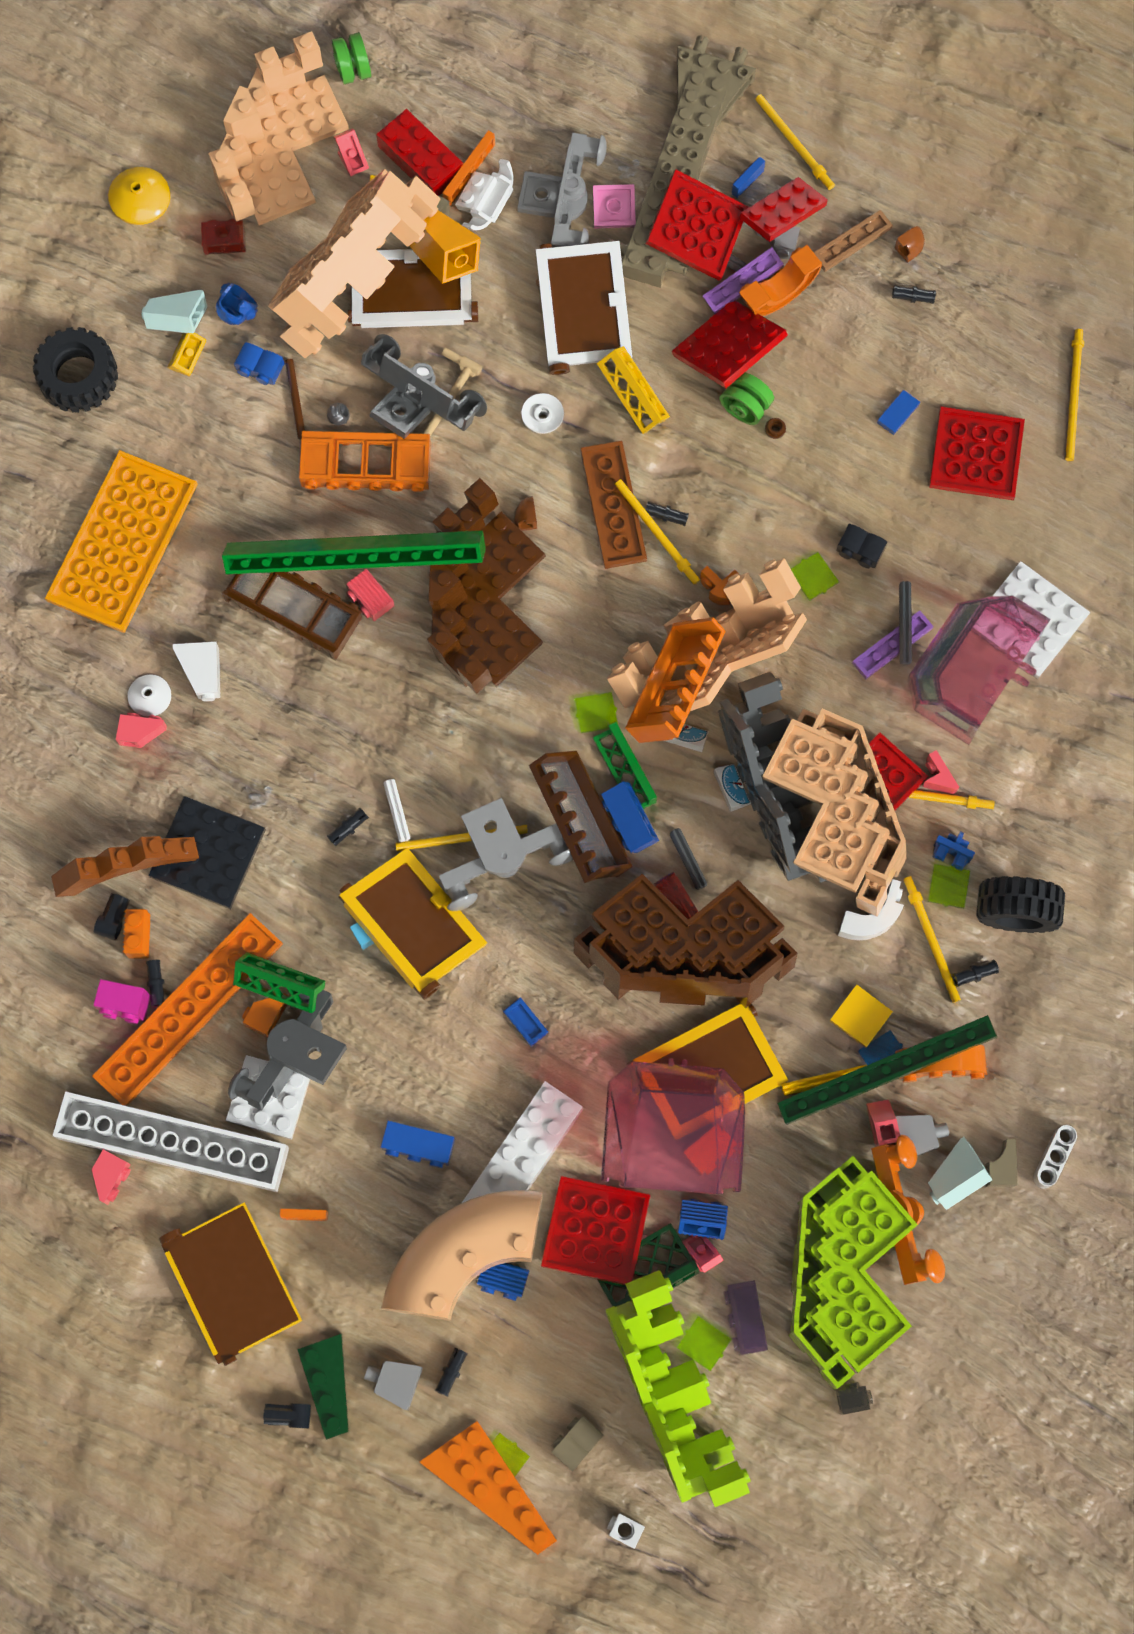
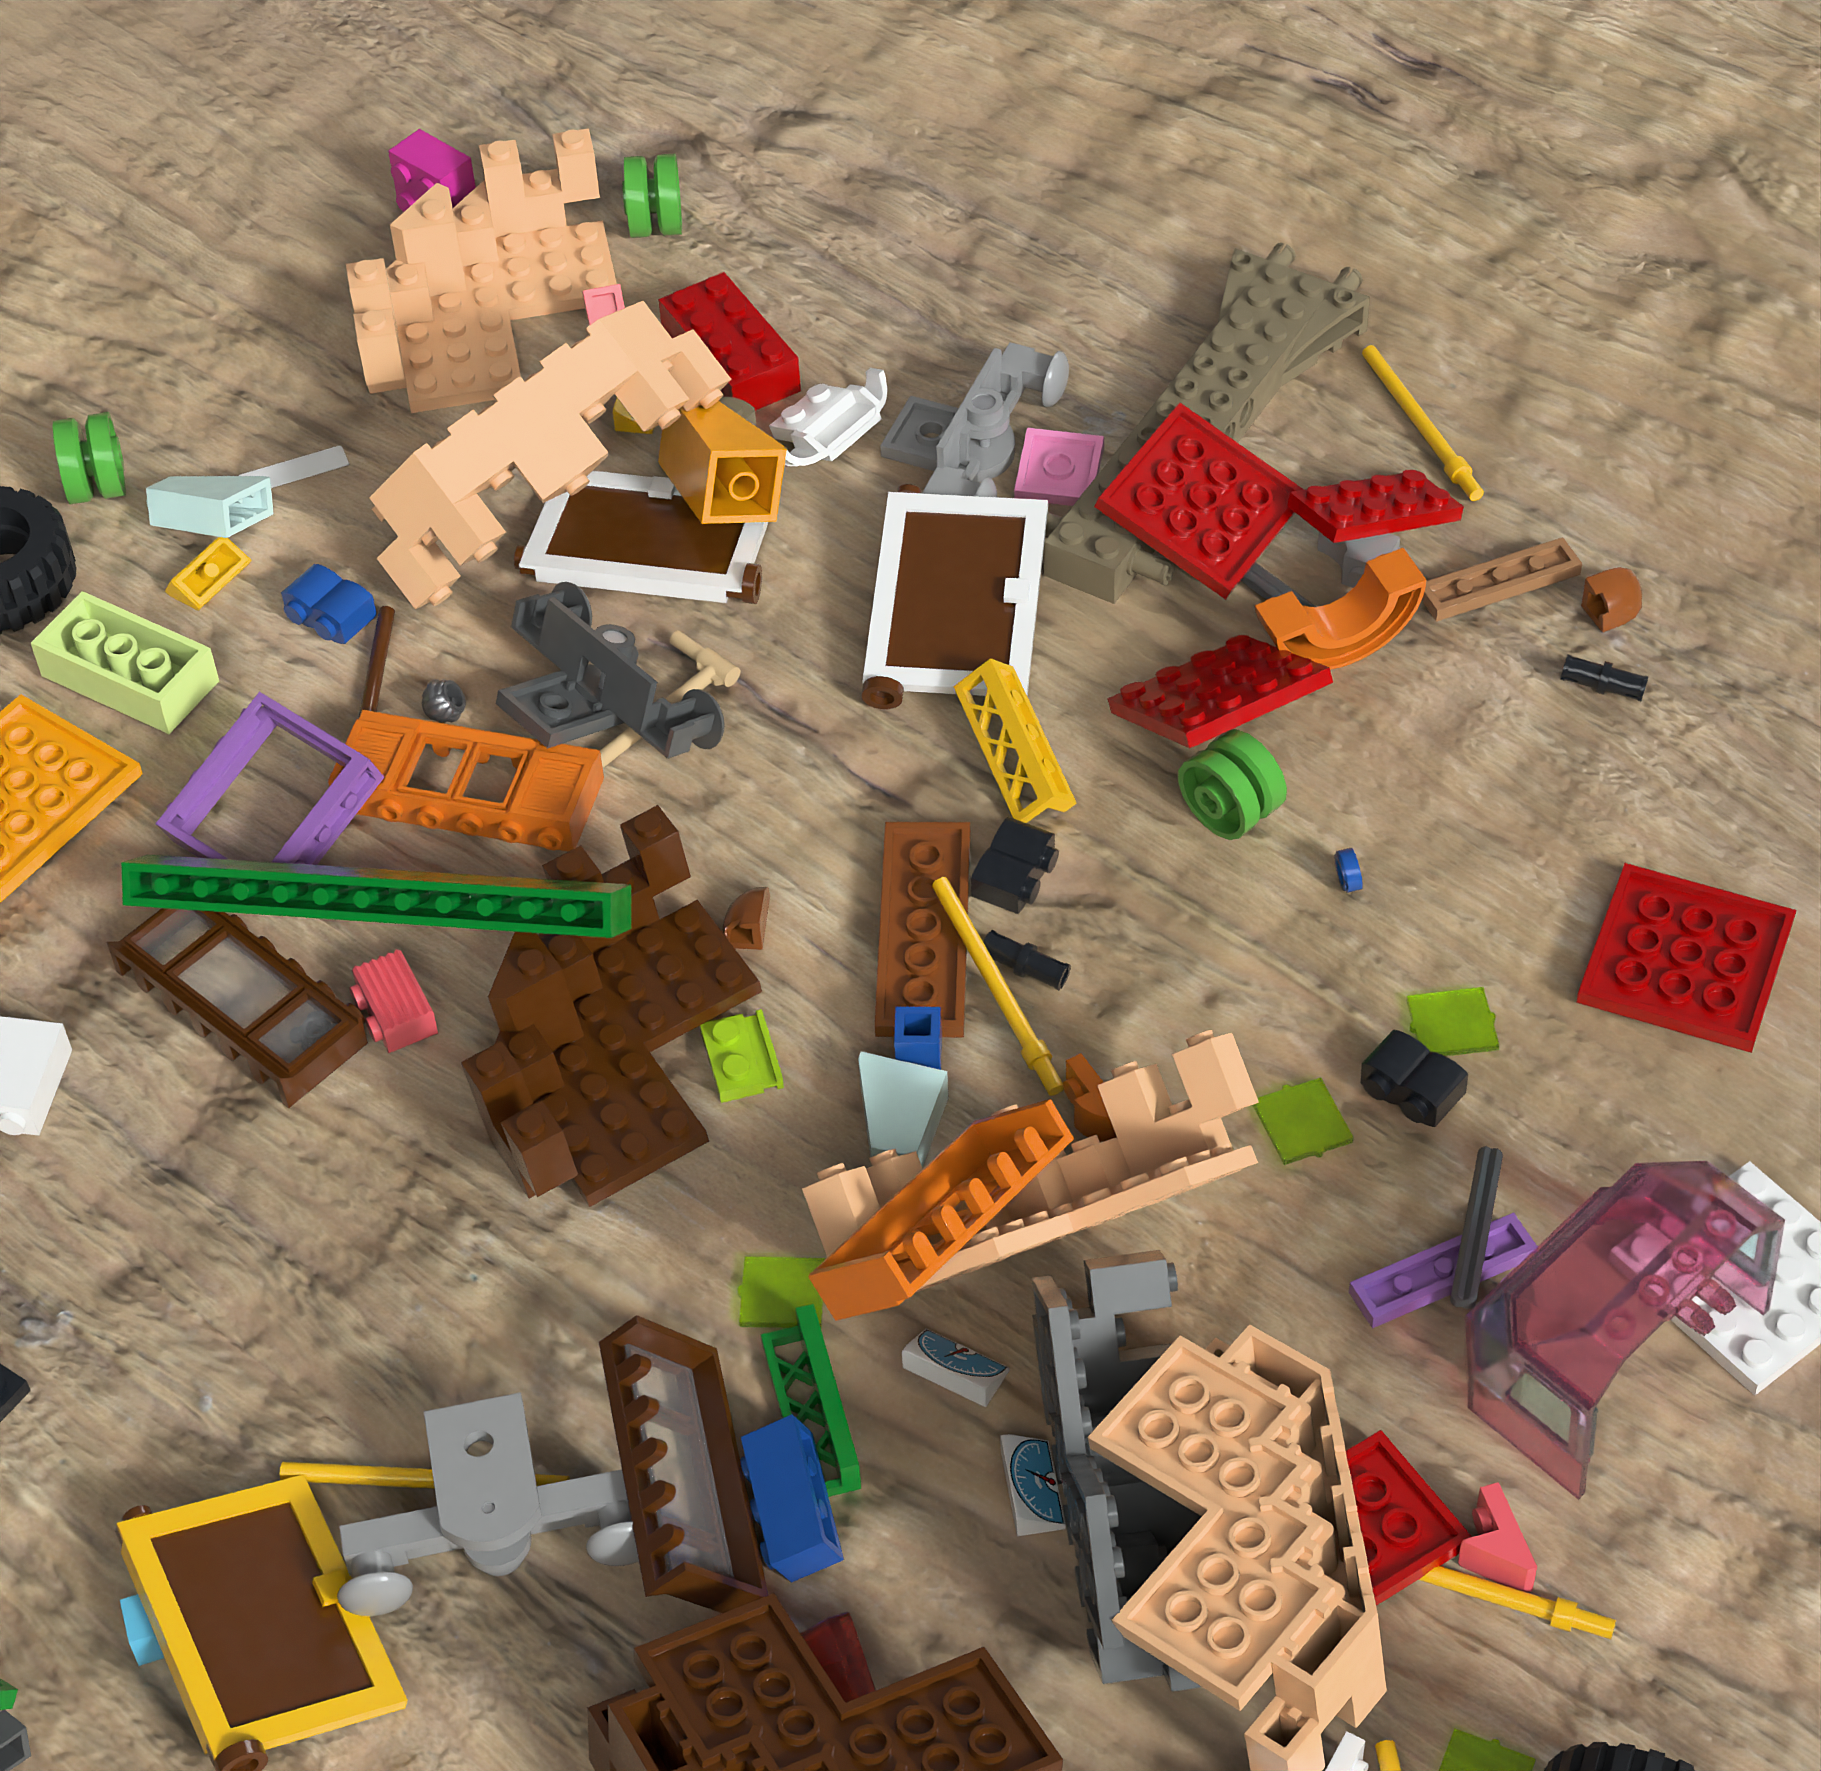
camera: 15 degrees right, 25 degrees down
yellow dish [108,167,170,225] -> none
clear red brick [201,219,246,255] -> none
blue helmet [216,283,258,325] -> none
black pin [327,808,369,847] -> none
white axle [383,779,410,842] -> none
orange tile [443,130,495,205] -> none
white dish [522,393,564,434] -> none
dark grey axle [670,828,707,890] -> none
medium lavender plate [703,247,784,314] -> none
blue tile [732,157,765,199] -> none
reddish brown plate [765,418,786,439] -> none
blue tile [877,390,920,435] -> none
blue hips [932,831,975,871] -> none
none -> yellowish green brick [31,591,219,734]
none -> bright green wheel [52,412,126,505]
none -> medium lavender window [156,691,384,865]
none -> white sticker [239,446,349,488]
none -> dark pink brick [388,129,476,212]
none -> lime plate [700,1009,784,1103]
none -> light aqua slope [858,1051,948,1167]
none -> blue brick [894,1007,942,1070]
none -> black brick [971,817,1059,914]
none -> blue tile [1334,847,1363,893]
none -> clear neon green piece [1406,987,1499,1056]

